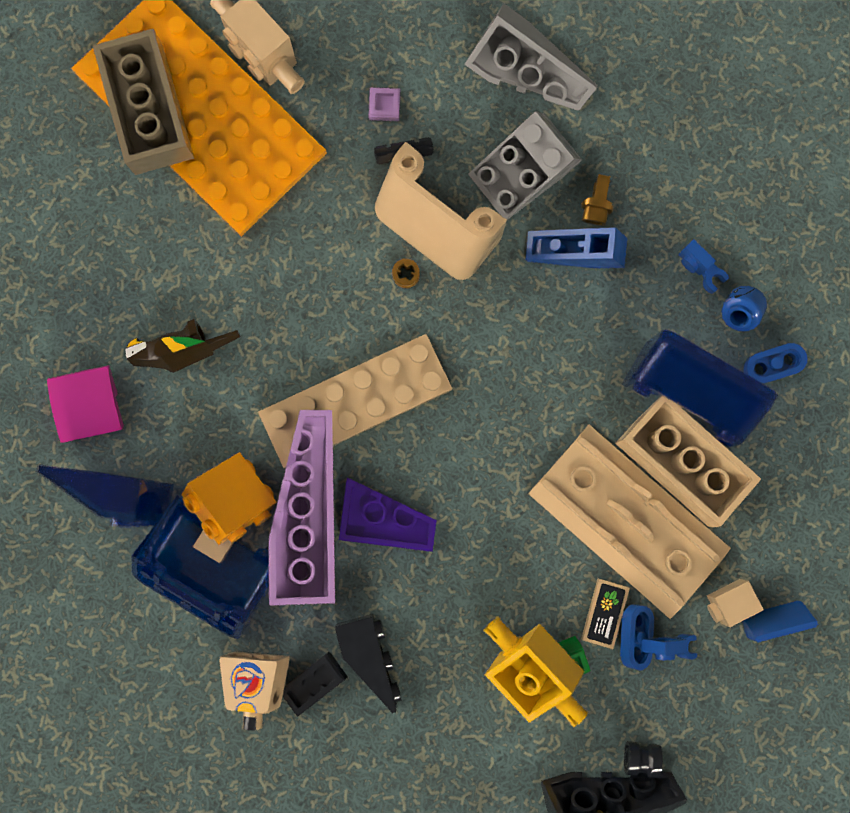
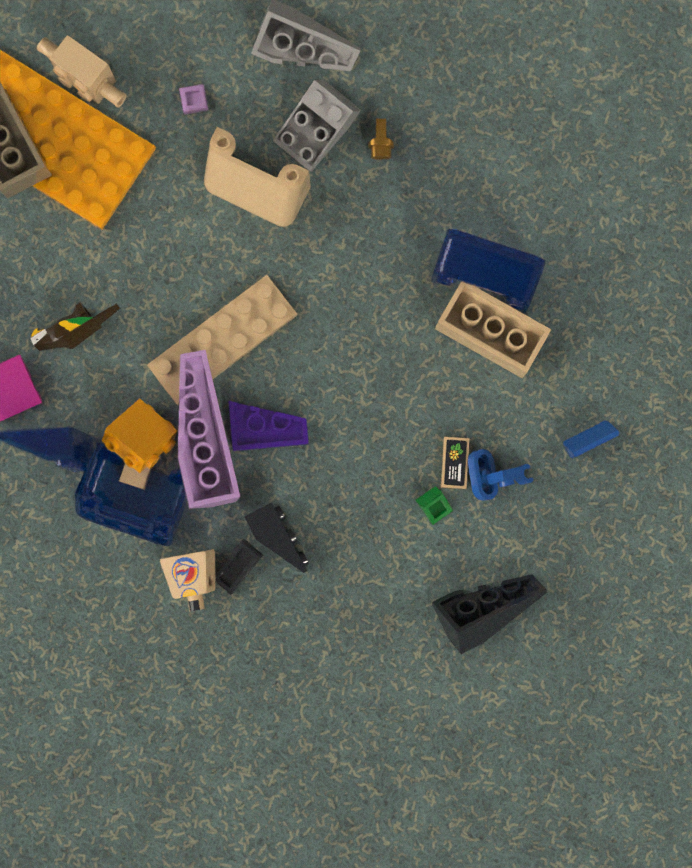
camera: 10 degrees left, 0 degrees up
black axle [374,137,434,164] -> none
pearl gold bush [392,259,420,288] -> none
yellow brick [484,616,588,727] -> none
blue slope [525,227,627,268] -> none
tan hinge [528,424,731,619] -> none
black wheel [624,741,663,778] -> none
blue plate [678,239,729,294] -> none
tan brick [707,579,764,627] -> none
blue head [721,286,767,332] -> none
blue plate [743,343,807,385] -> none

